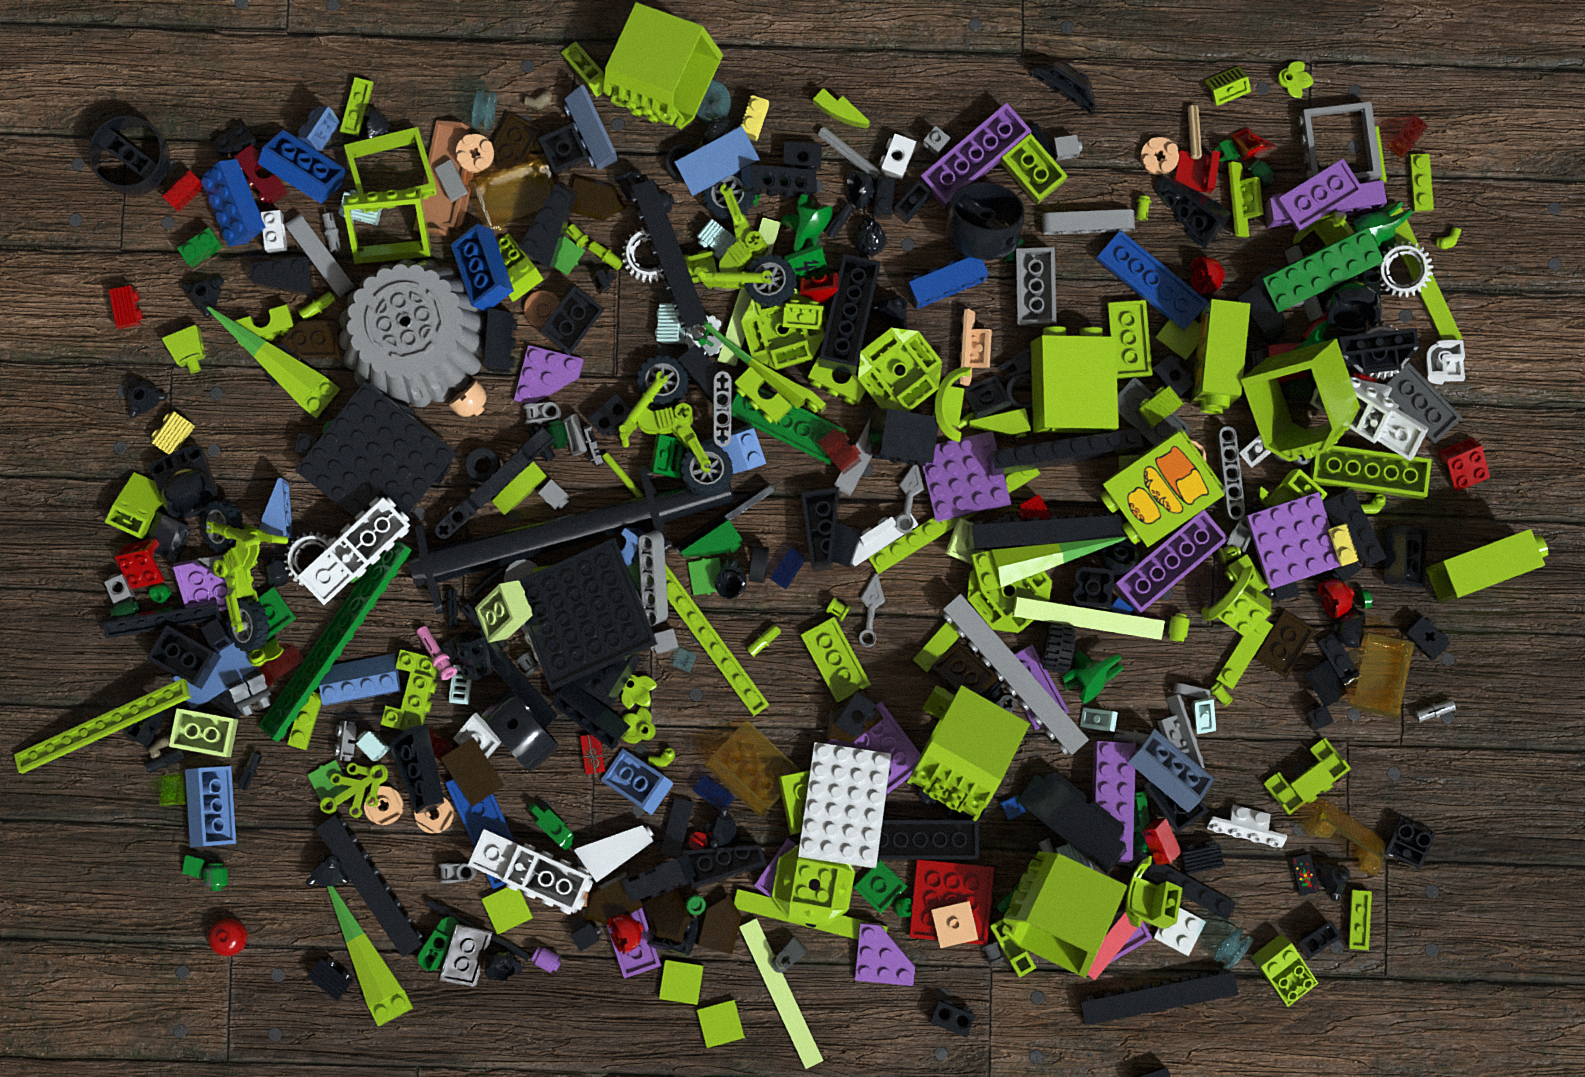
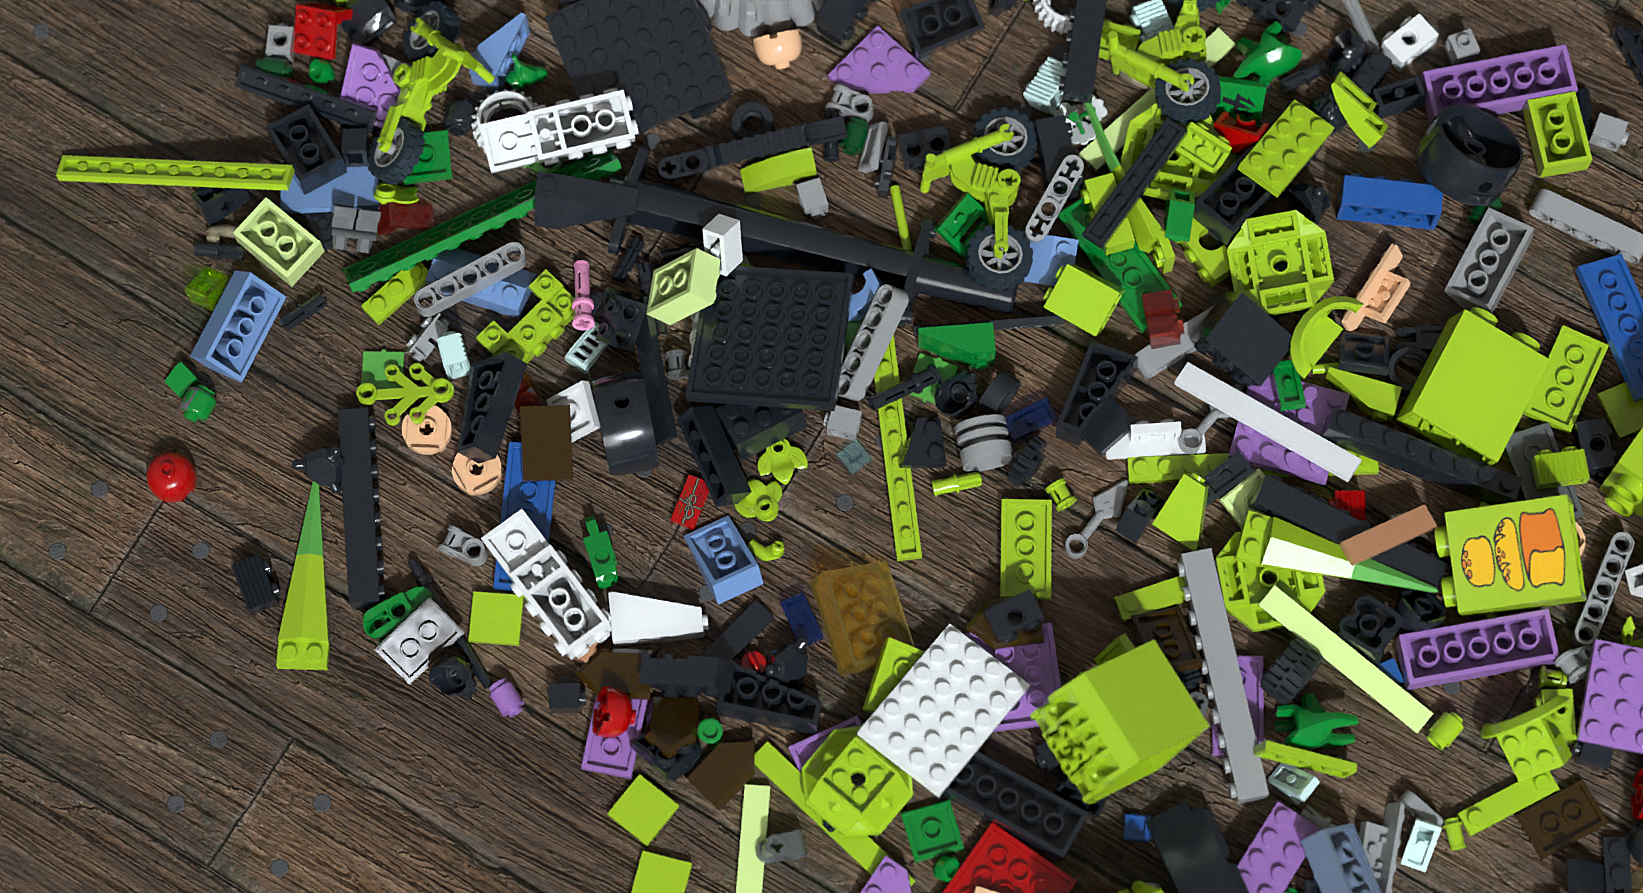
camera: 35 degrees right, 10 degrees down
none -> light grey beam [414,242,527,317]
none -> green animal [505,54,548,92]
none -> black wedge [535,172,640,230]
none -> white brick [703,214,743,276]
none -> black pin [867,363,941,411]
none -> black wing [899,418,947,468]
none -> light grey wheel [954,414,1013,472]
none -> black gear [1007,435,1047,487]
none -> lime slope [1043,262,1125,336]
none -> black tile [1082,118,1188,249]
none -> black slope [1115,488,1165,543]
none -> lime slope [1152,471,1209,551]
none -> green slope [1164,188,1195,242]
none -> white tile [1174,362,1362,482]
none -> black plate [1204,450,1255,507]
none -> lime plate [1238,100,1335,198]
none -> lime tile [1253,740,1357,778]
none -> green plate [1272,360,1306,411]
none -> lime slope [1331,71,1388,148]
none -> nougat tile [1339,504,1437,567]

